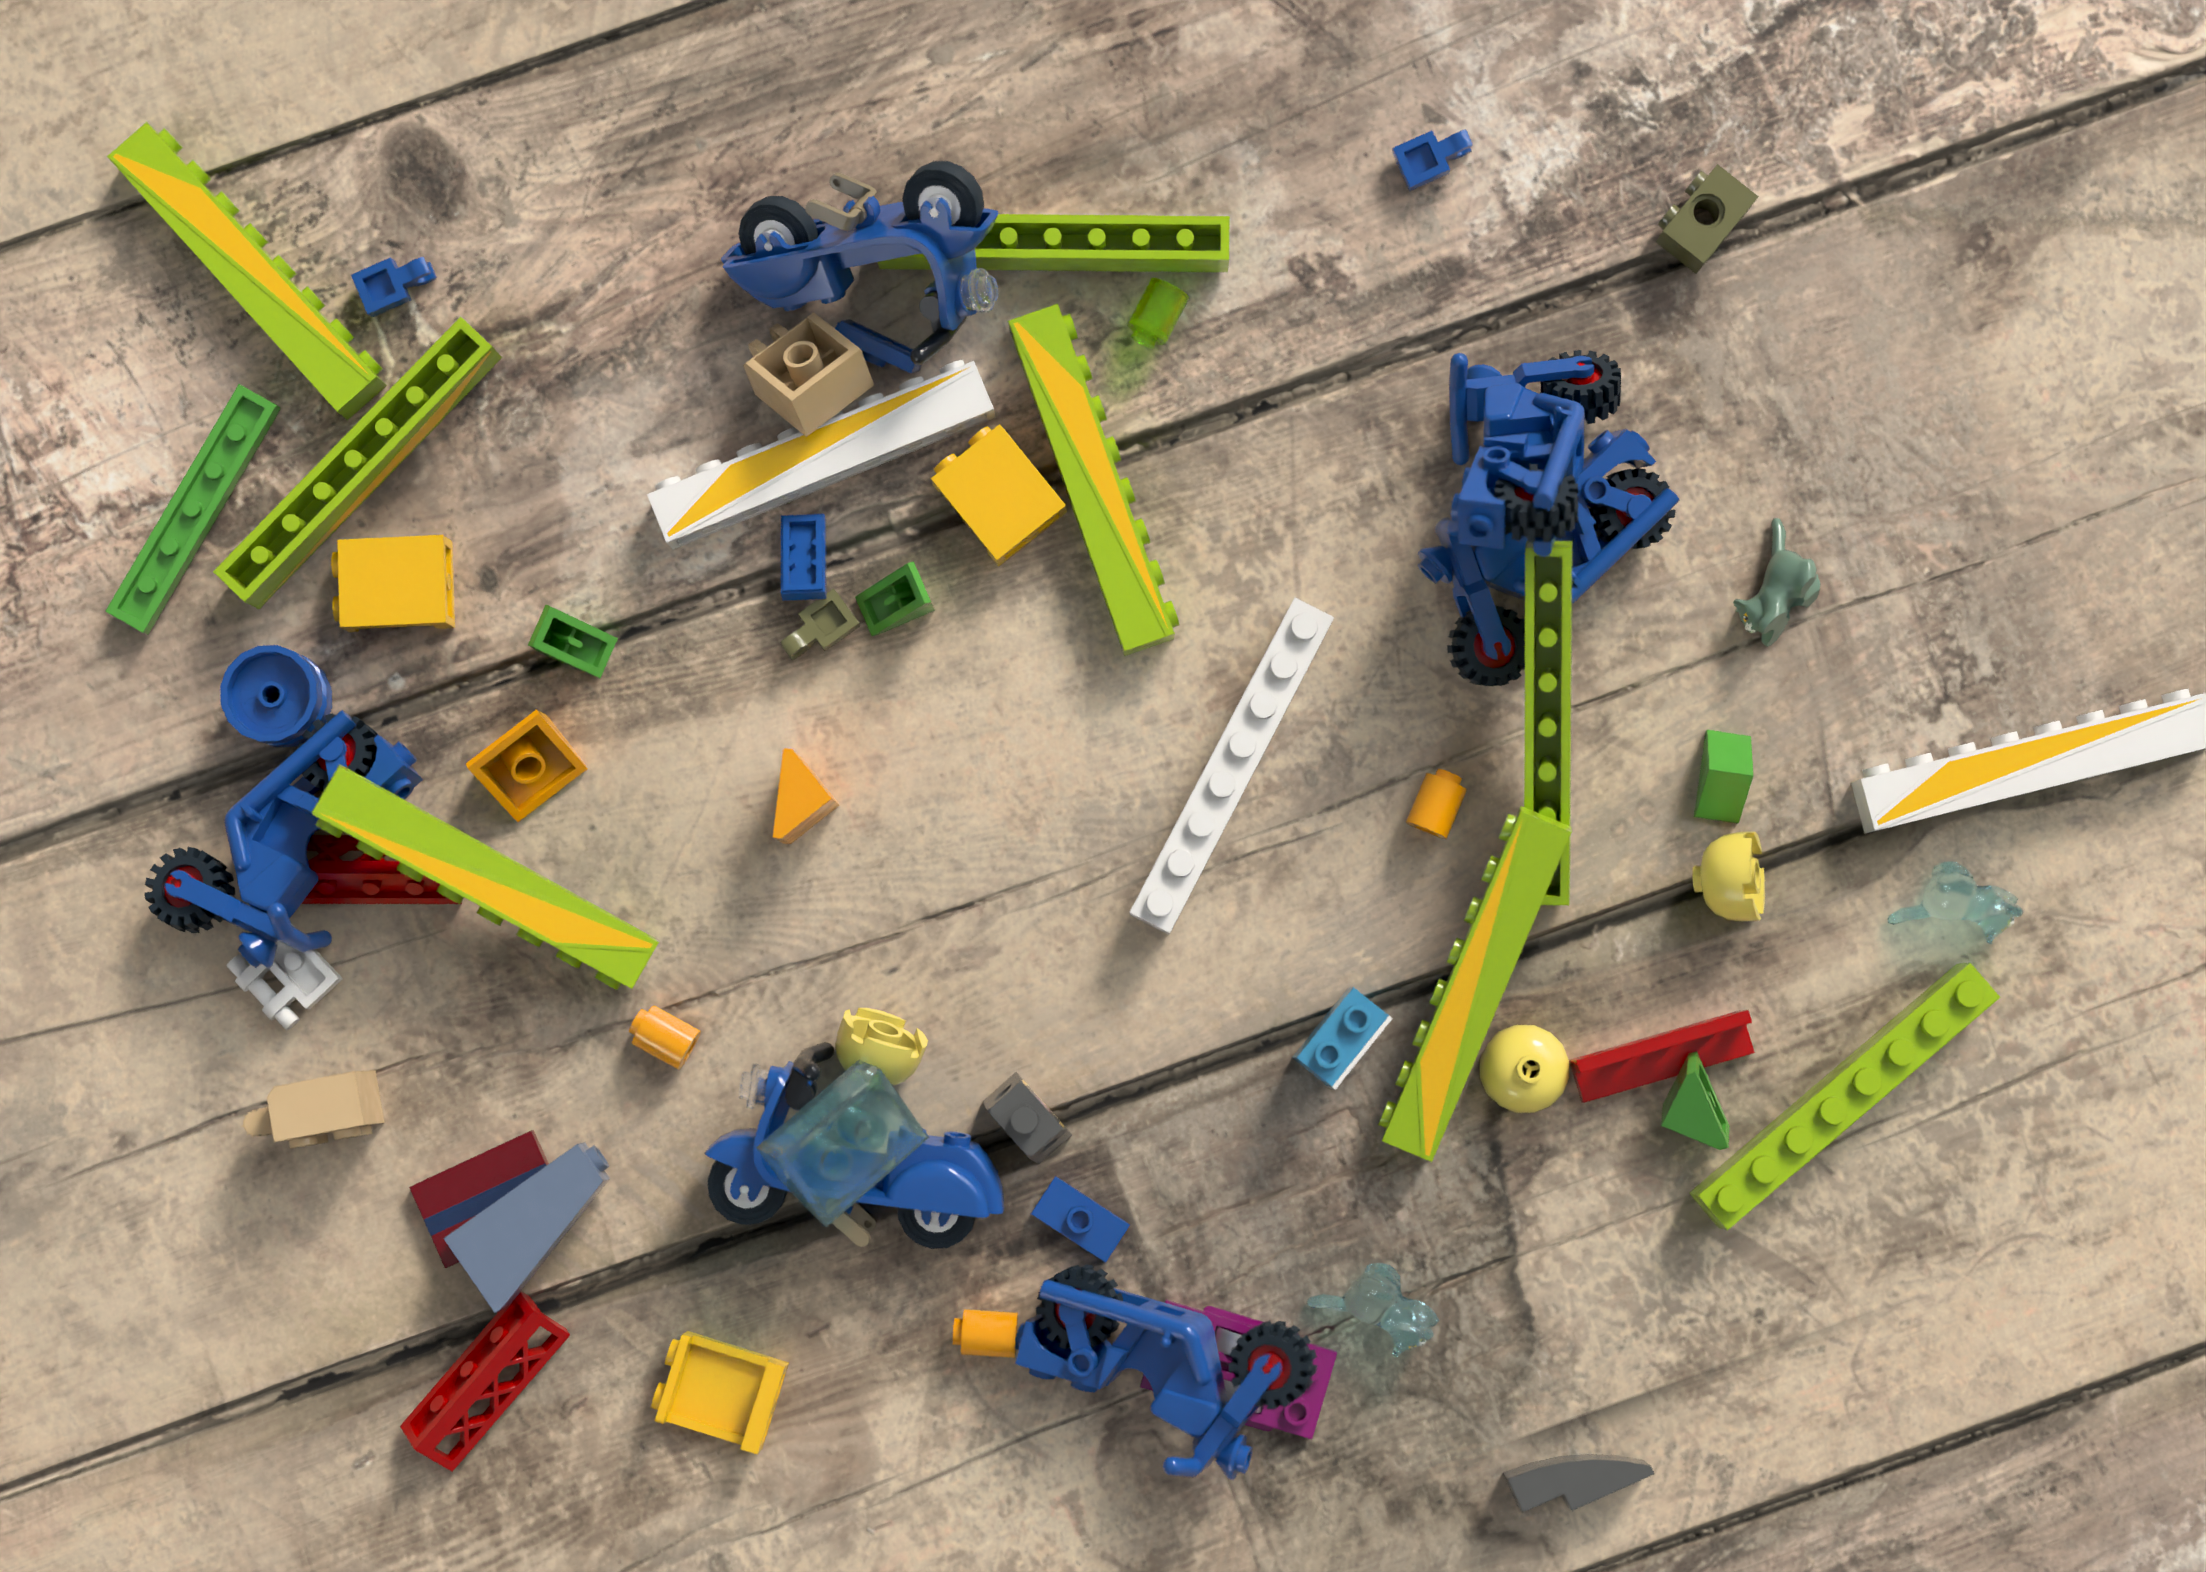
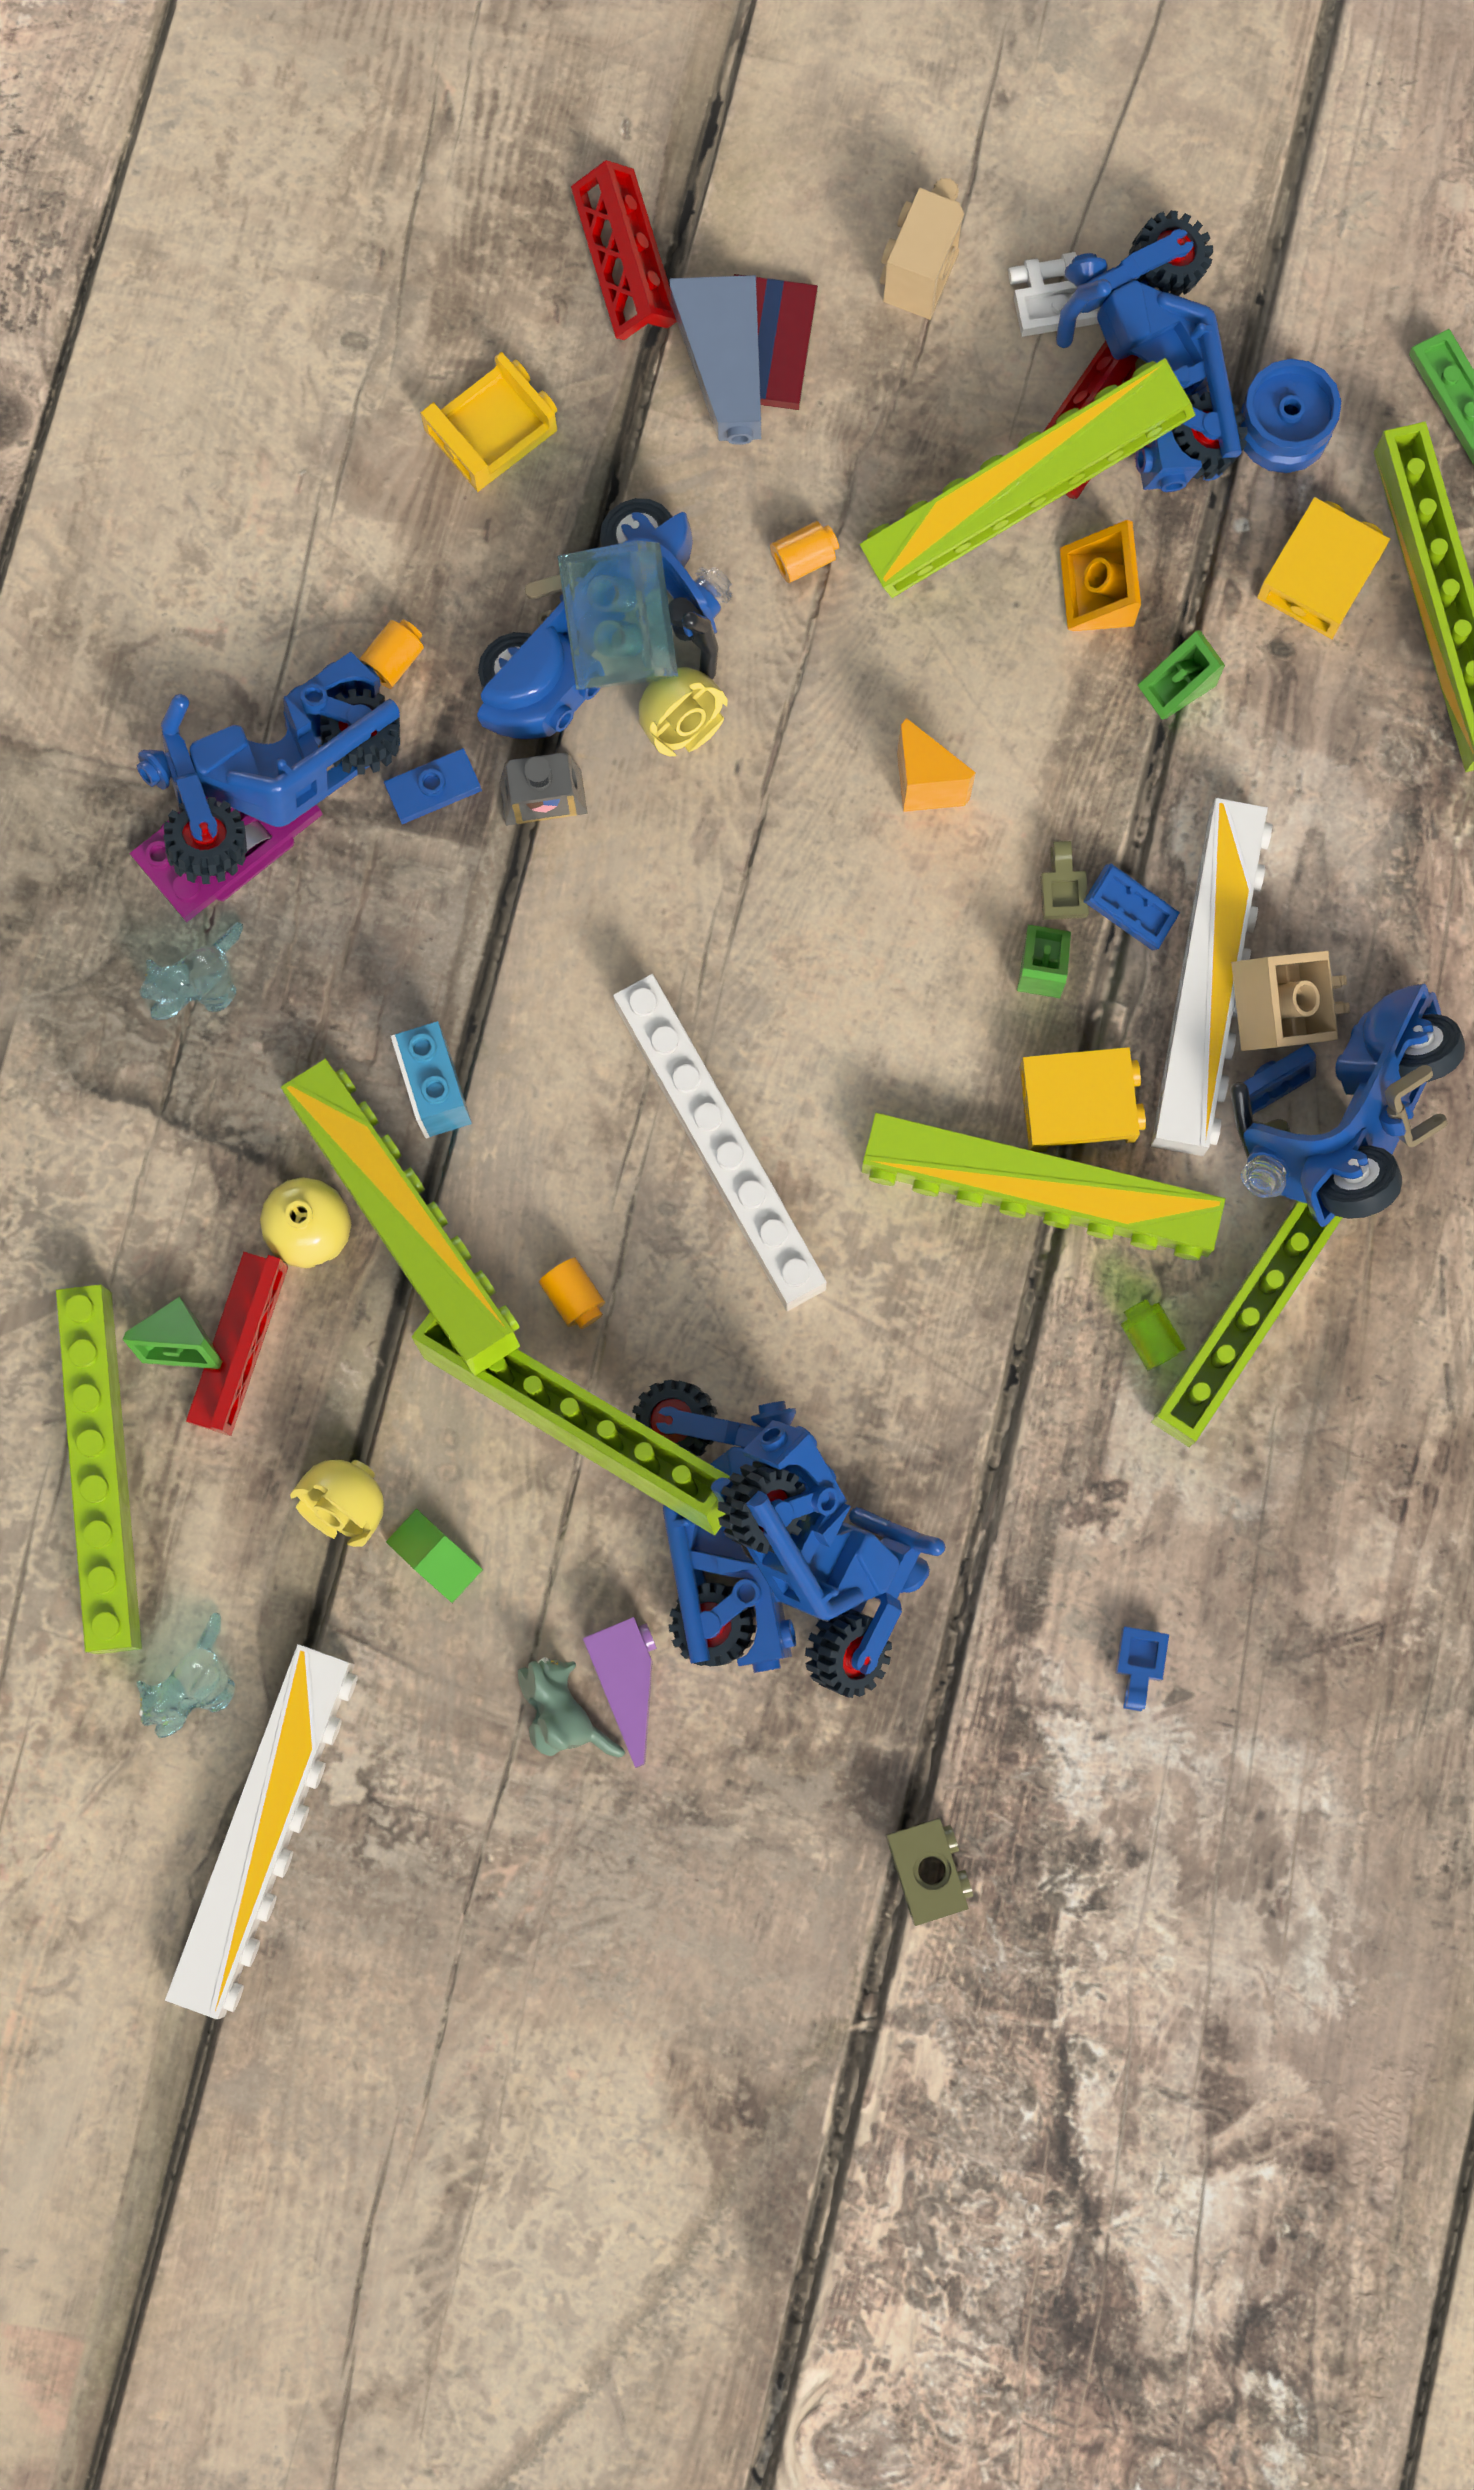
camera: 120 degrees right, 5 degrees down
none -> medium lavender slope [583,1617,657,1768]

